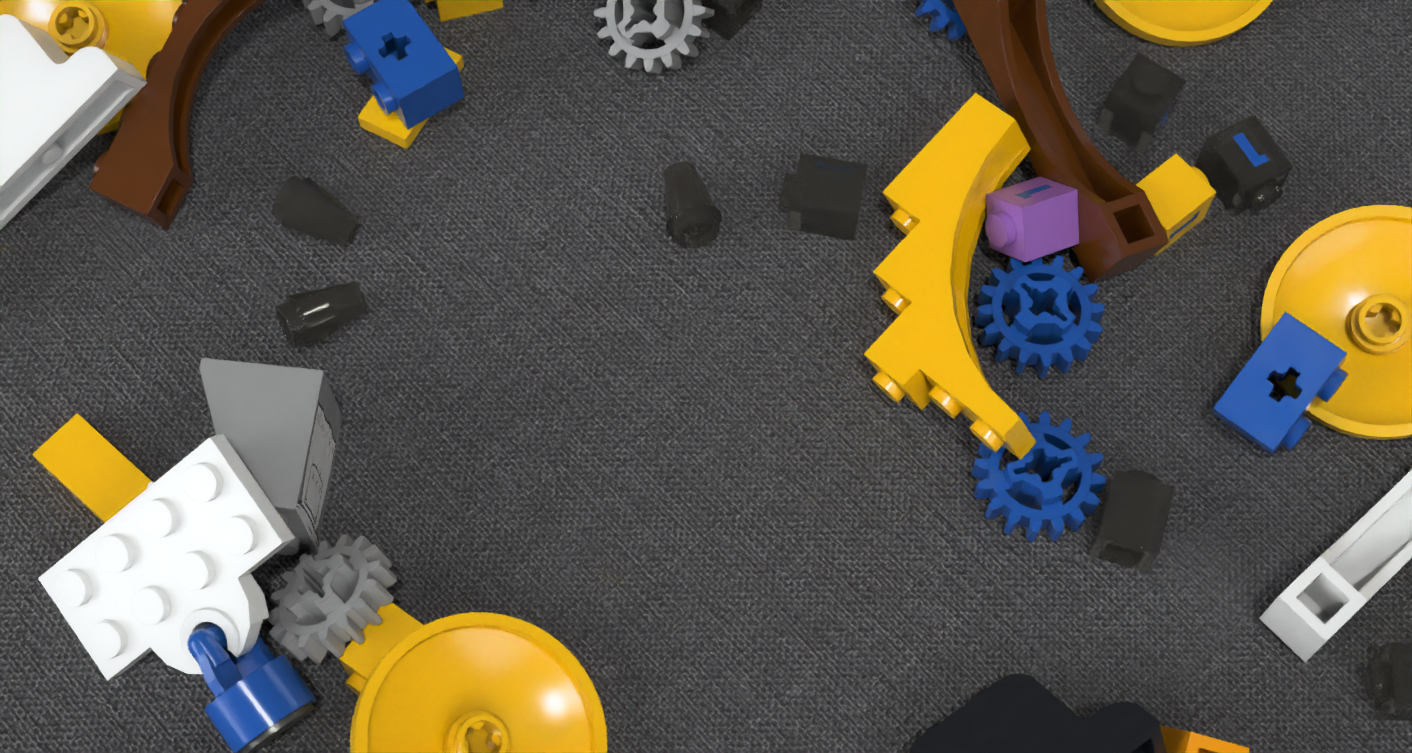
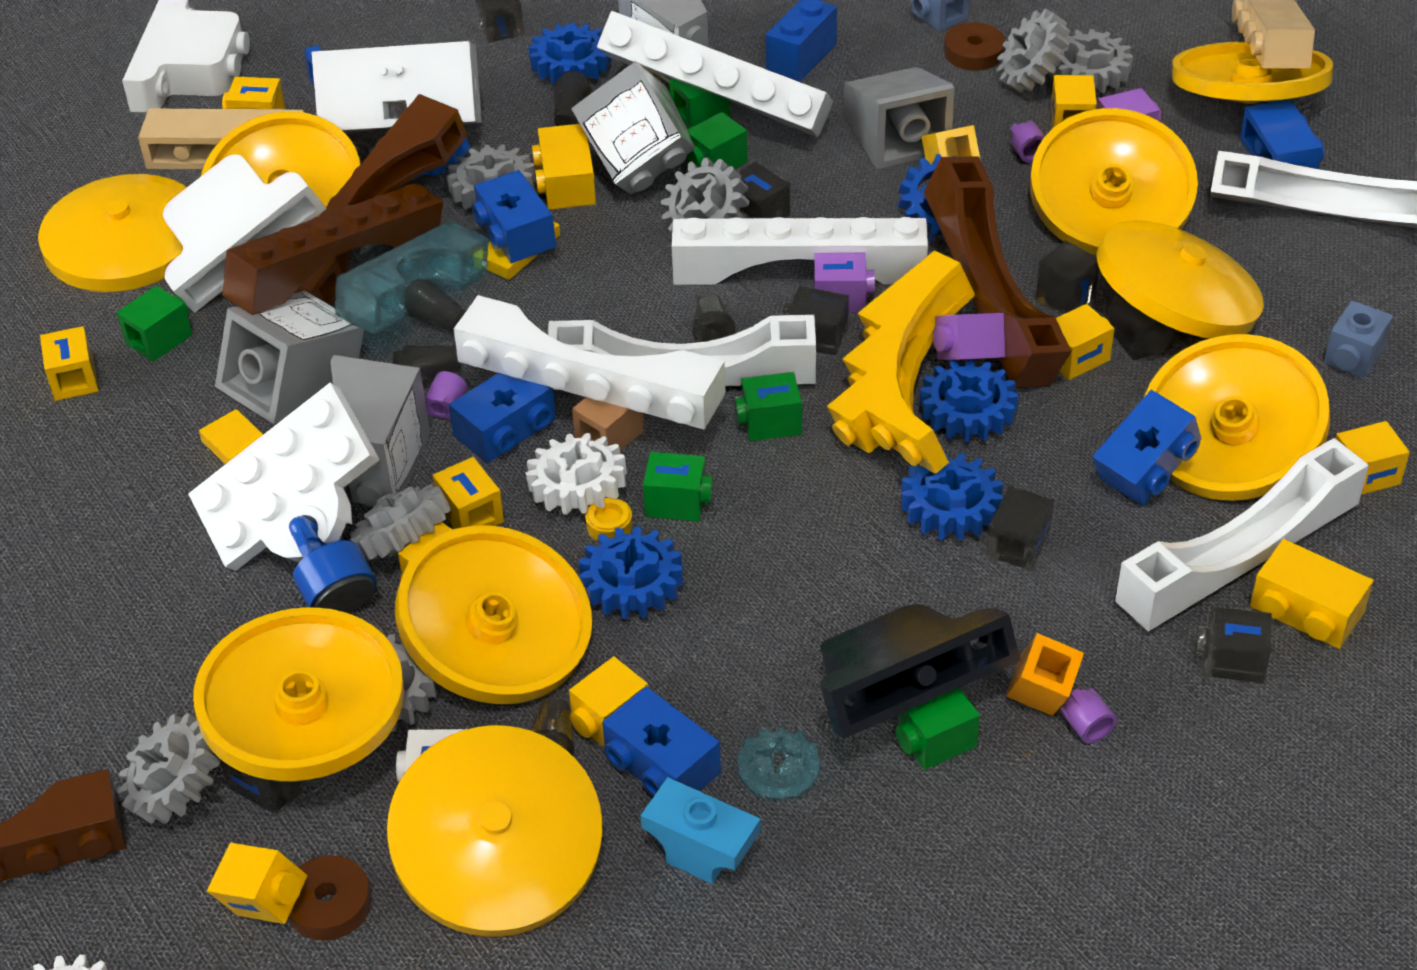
camera: 10 degrees right, 20 degrees down
none -> light grey slope [215,291,365,425]
none -> reddish brown arch [222,184,443,315]
none -> clear light blue arch [335,221,489,334]
none -> medium lavender hose [425,371,468,421]
none -> yellow brick [432,457,504,529]
none -> blue brick [449,373,556,464]
none -> white arch [454,295,725,430]
none -> white gear [525,433,627,515]
none -> white arch [548,315,816,390]
none -> medium nougat brick [572,397,644,451]
none -> blue gear [579,526,683,619]
none -> yellow tile [585,498,633,541]
none -> green brick [643,452,714,522]
none -> white arch [672,217,928,285]
none -> green brick [734,372,802,441]
none -> medium lavender brick [814,252,875,313]
none -> yellow dish [1097,220,1264,339]

